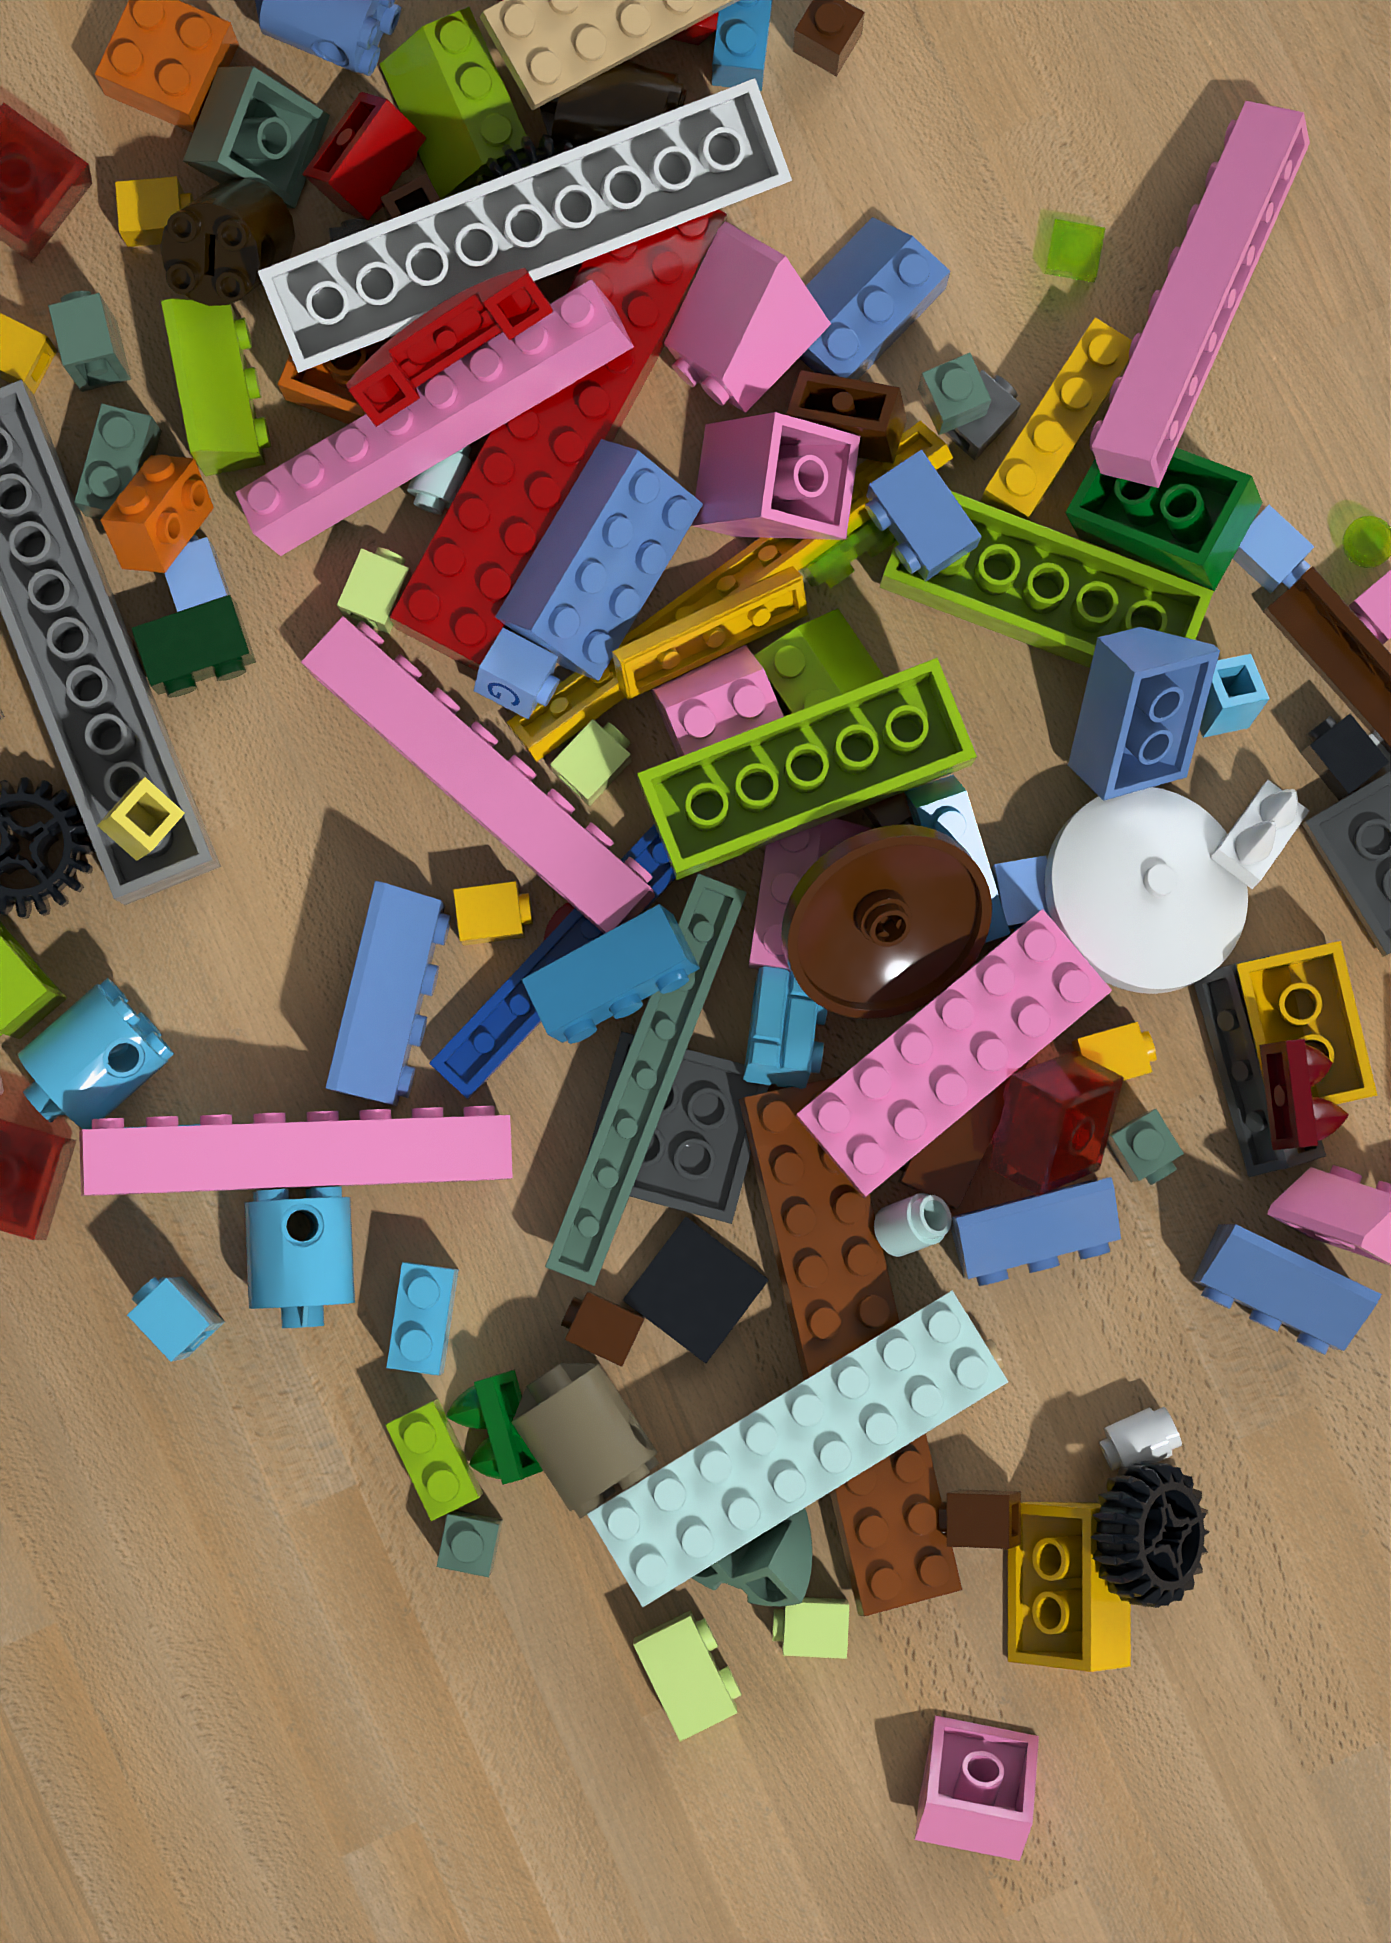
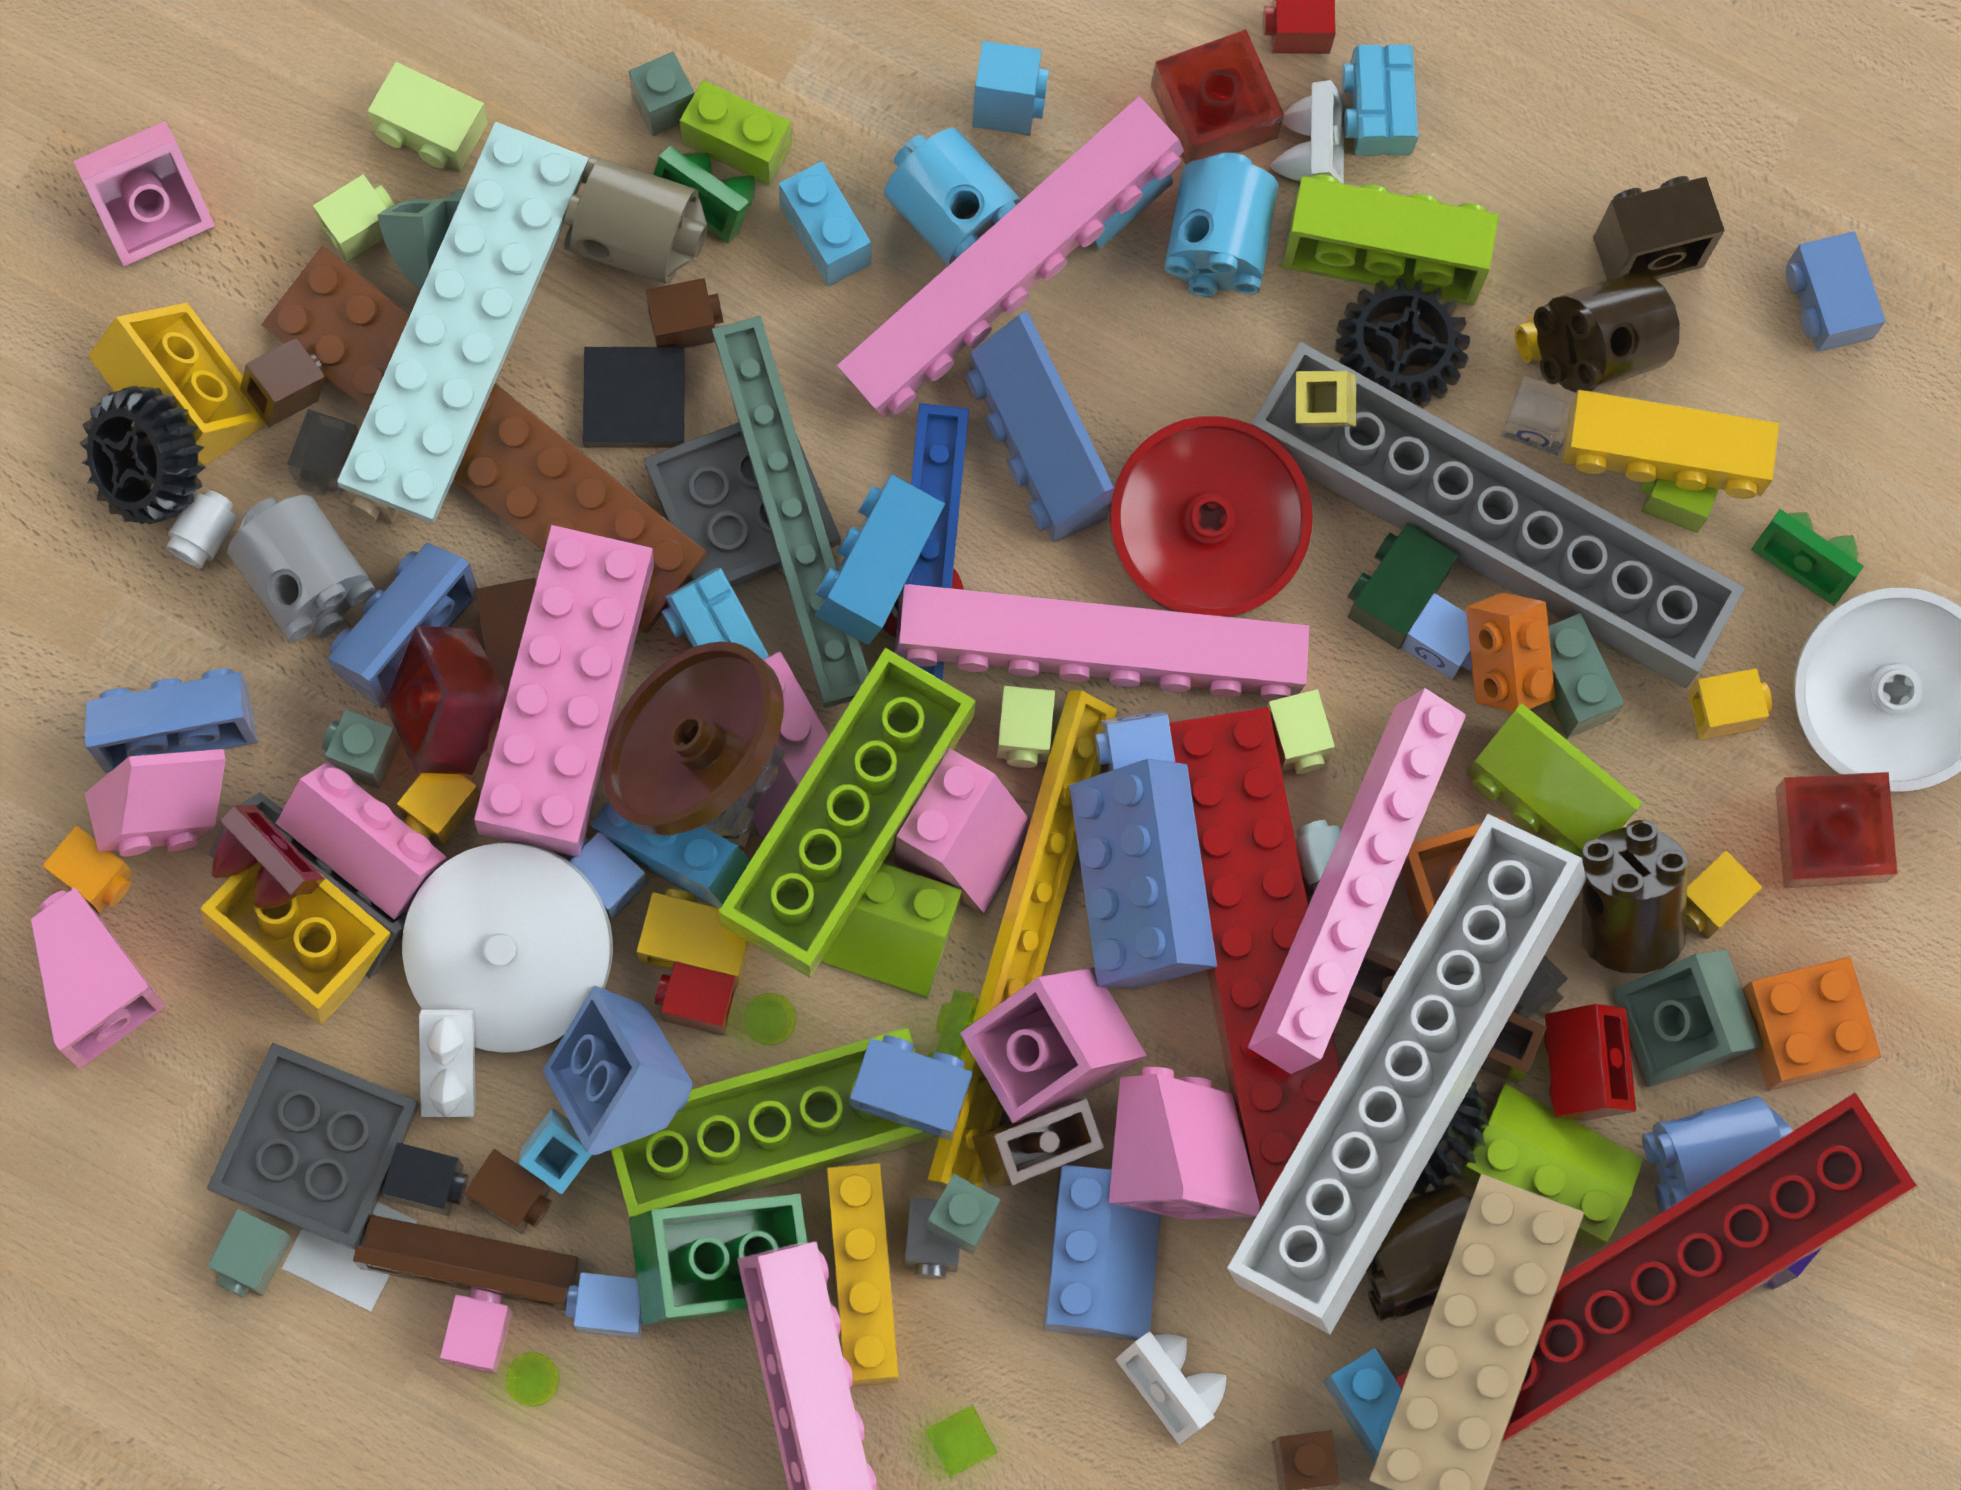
camera: 135 degrees right, 10 degrees down
sand green brick [48,291,131,392] -> none
red slope [346,268,554,427] -> none
yellow brick [453,881,533,946] -> none
yellow tile [612,566,808,700] -> none
light aqua brick [874,1193,952,1257] -> none
none -> light grey cylinder [227,494,376,642]
none -> bright pink brick [276,761,447,920]
none -> clear smoke brick [287,409,359,495]
none -> reddish brown brick [464,1149,552,1234]
none -> yellow brick [637,889,751,986]
none -> red brick [655,961,737,1036]
none -> clear neon green plate [744,993,797,1046]
none -> red dish [1109,416,1313,617]
none -> white tile [1115,1331,1227,1445]

